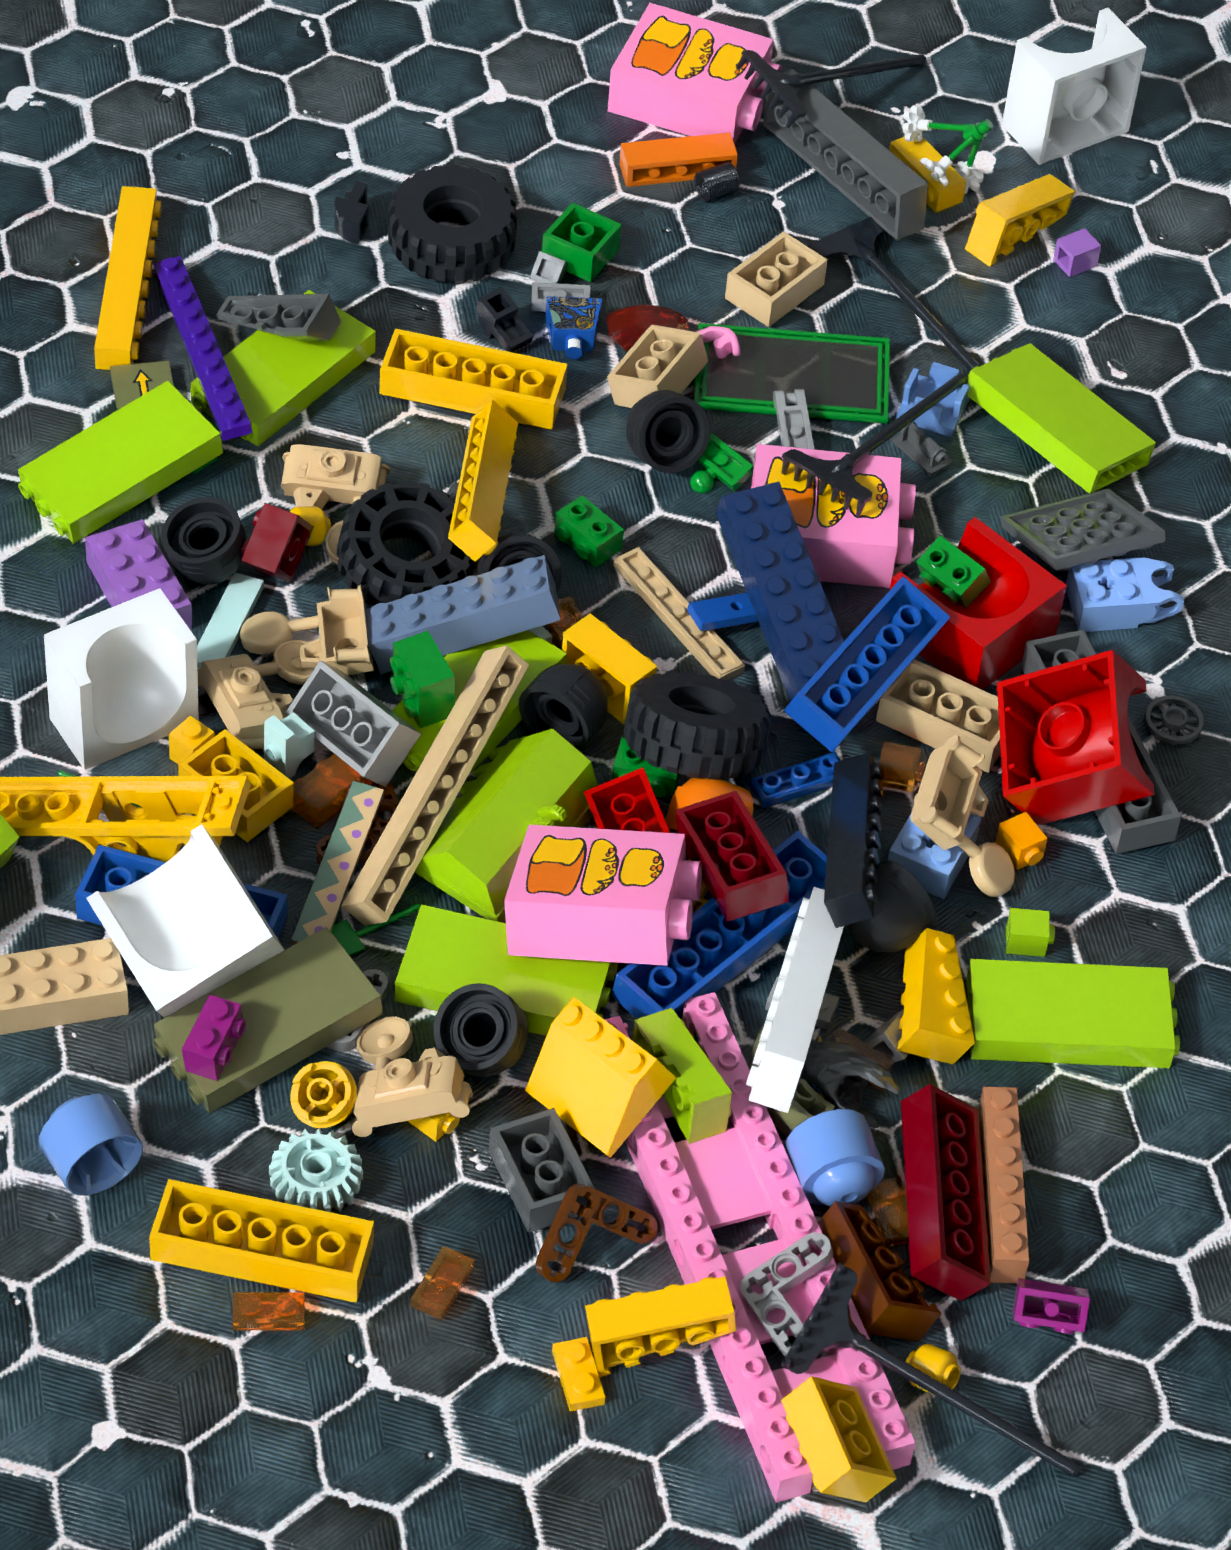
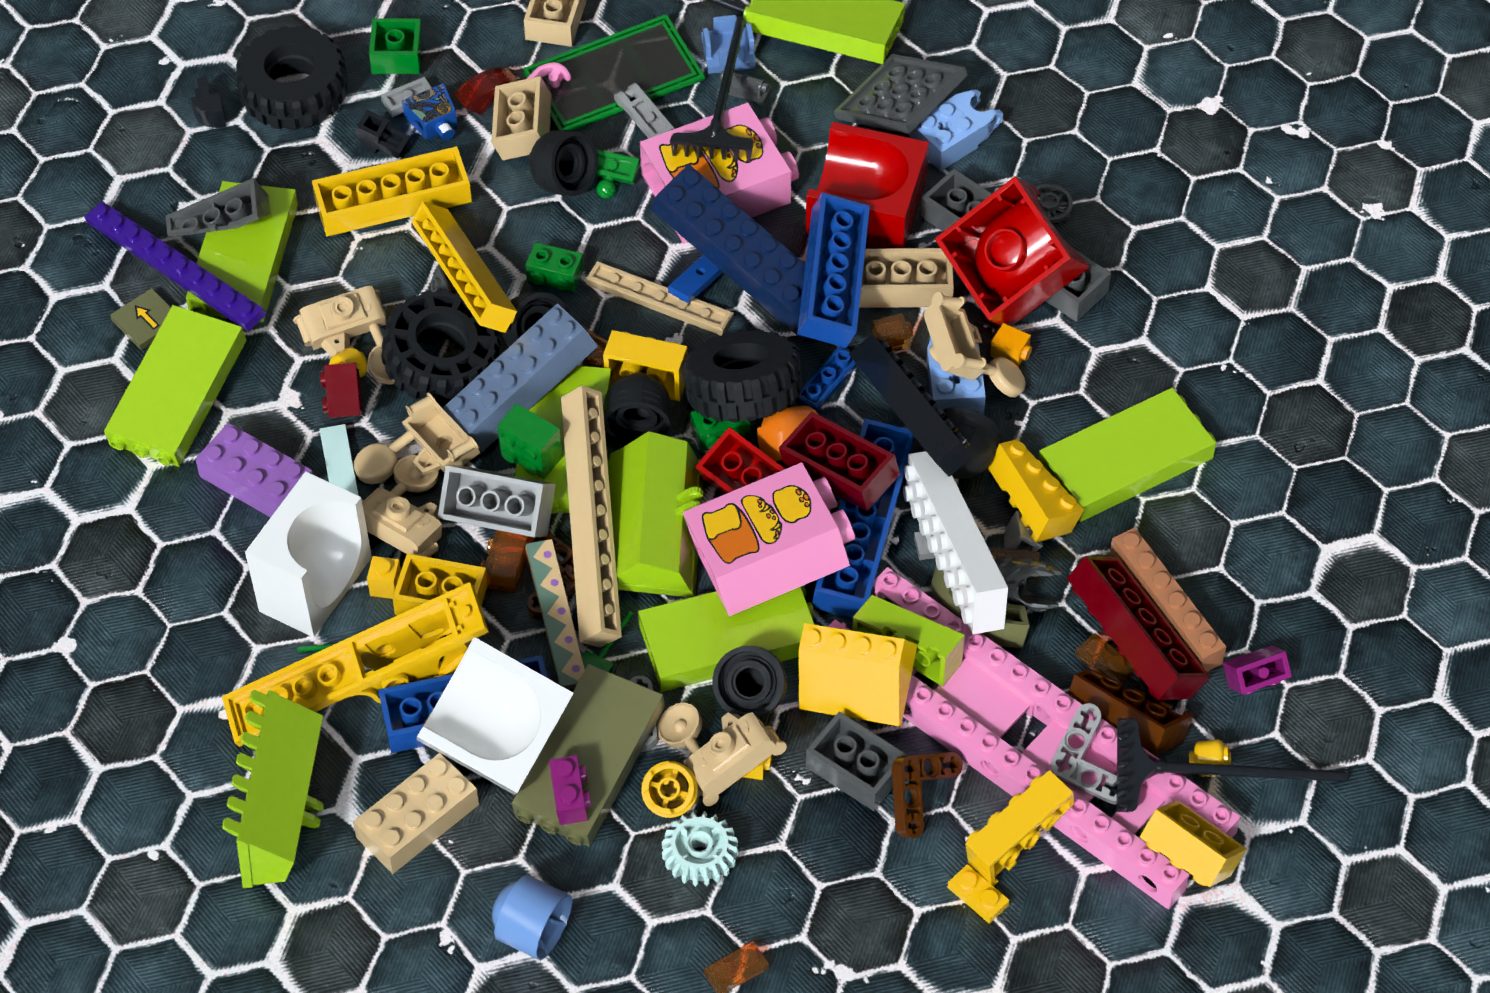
camera: 25 degrees left, 5 degrees up
yellow brick [94,186,162,370] -> none
yellow brick [149,1179,374,1303] -> none
black piece [161,497,246,584] -> none
light aqua brick [264,712,315,779] -> none
clear orange plate [411,1246,474,1320] -> none
plate [529,251,568,284] -> none
medium blue piece [786,1109,885,1207] -> none
green brick [916,535,991,609] -> none
lime brick [1006,908,1055,957] -> none

